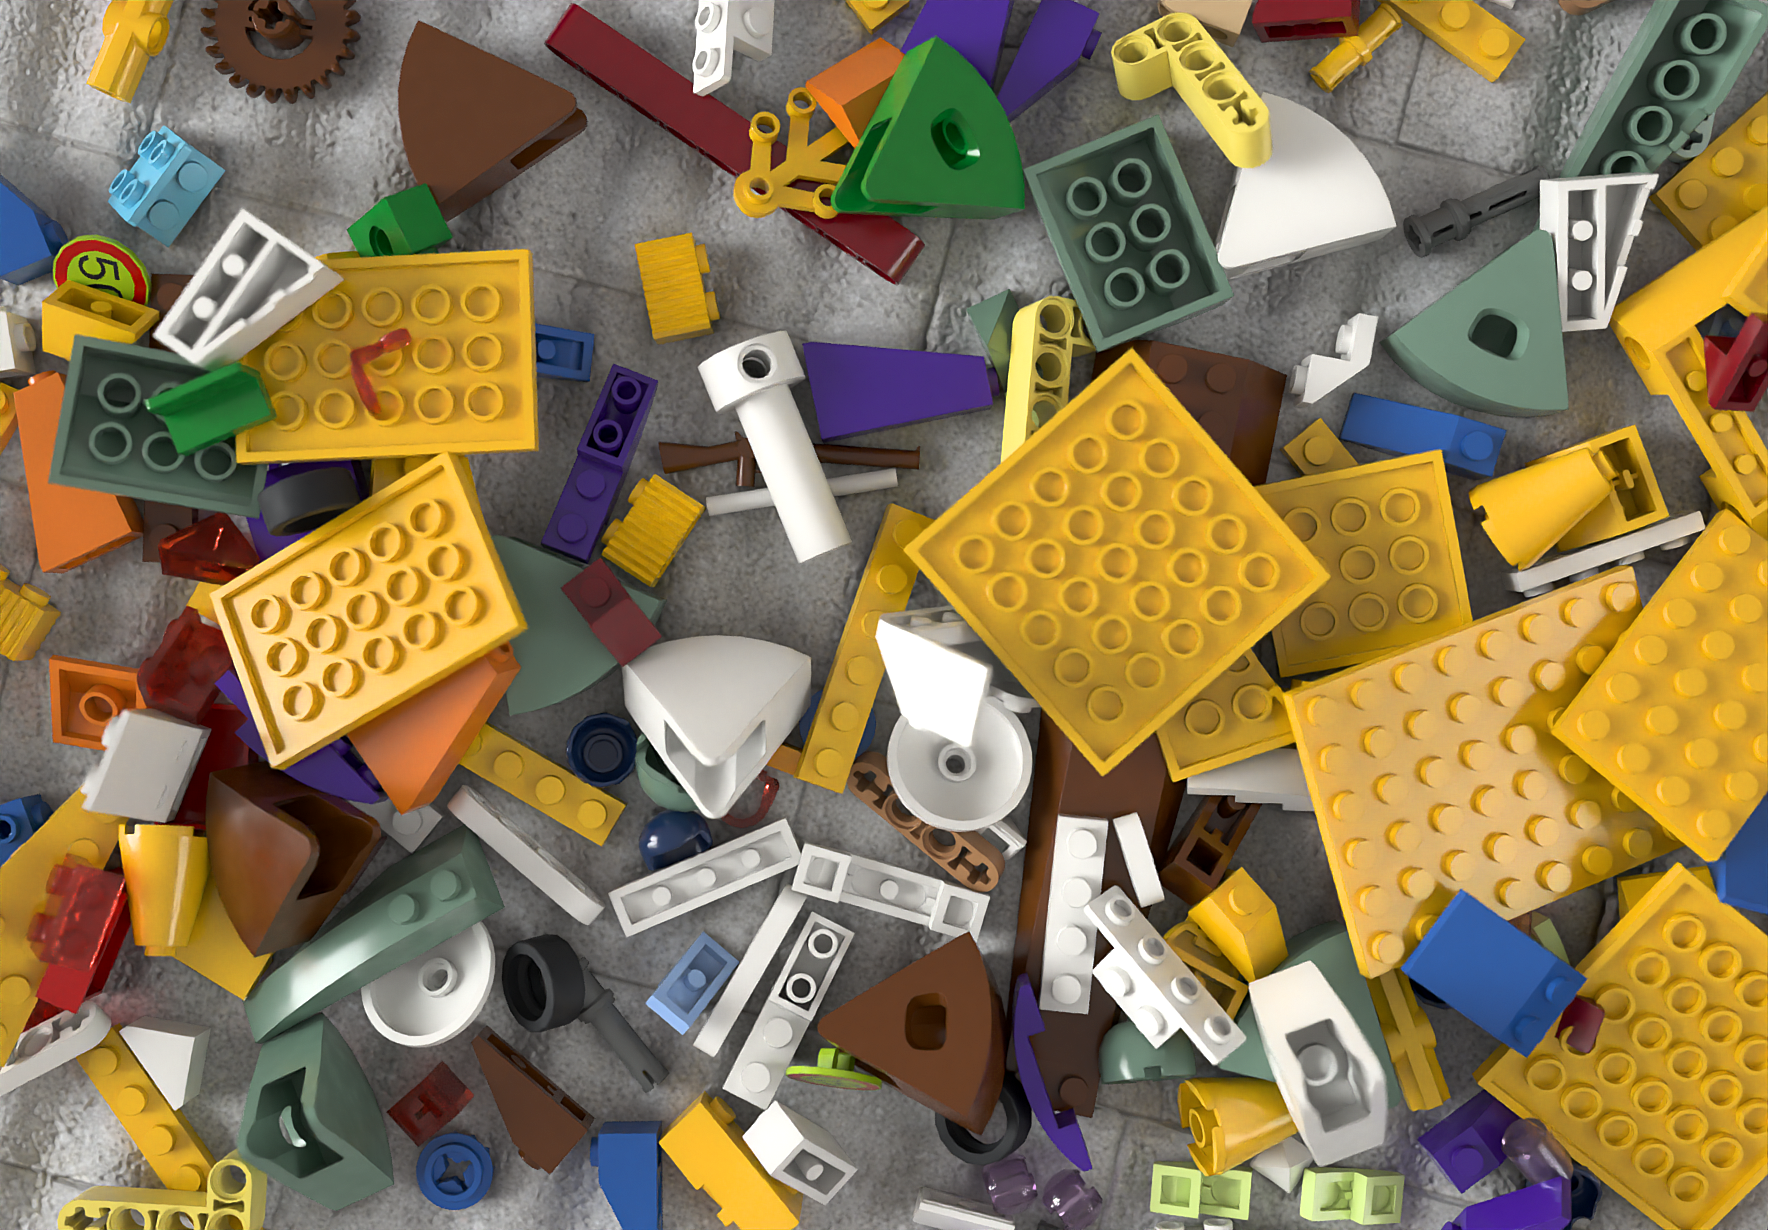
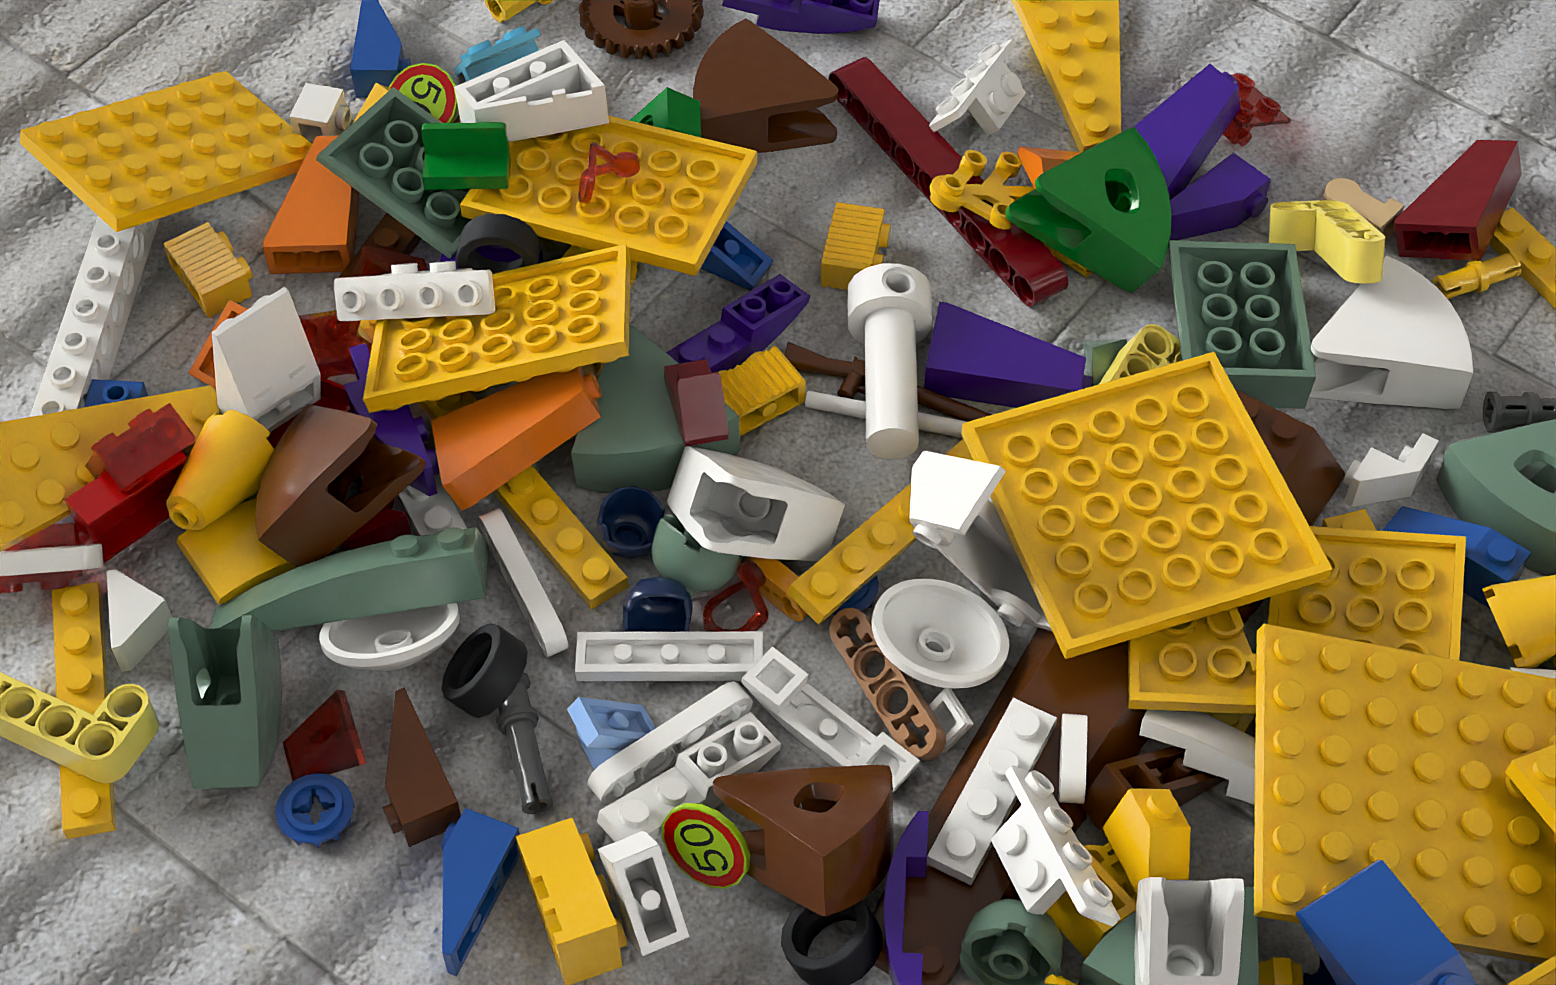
camera: 20 degrees right, 35 degrees down
none -> white bracket [334,261,495,321]

